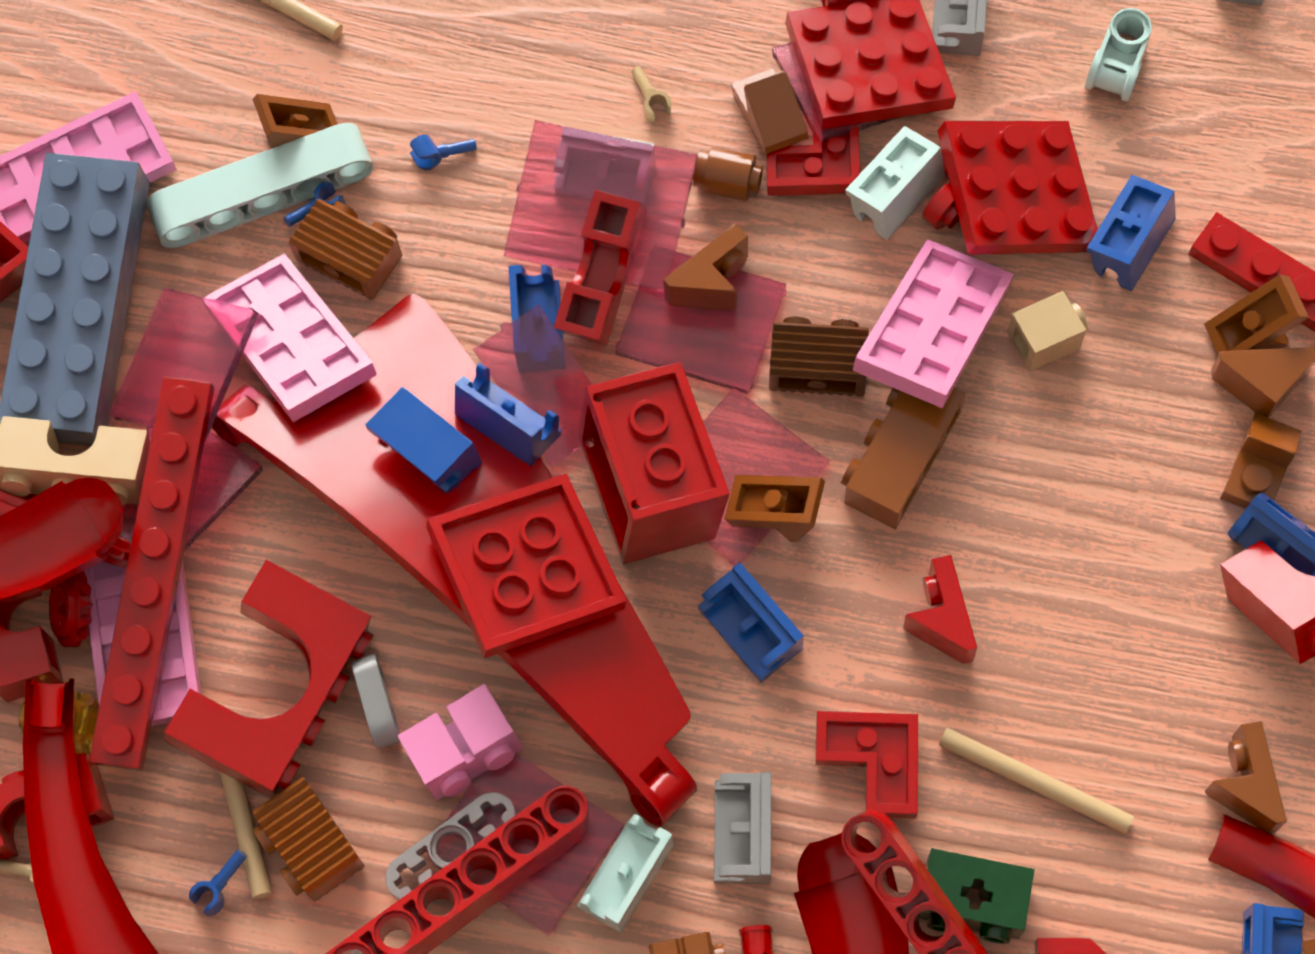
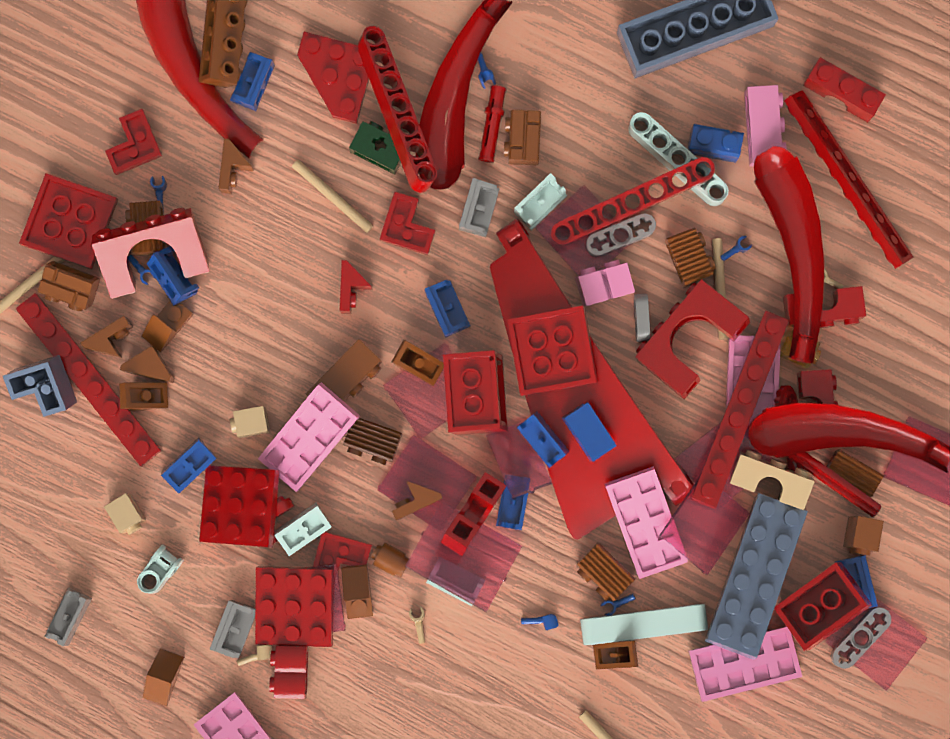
camera: 170 degrees left, 15 degrees up
none -> tan brick [104,493,146,535]

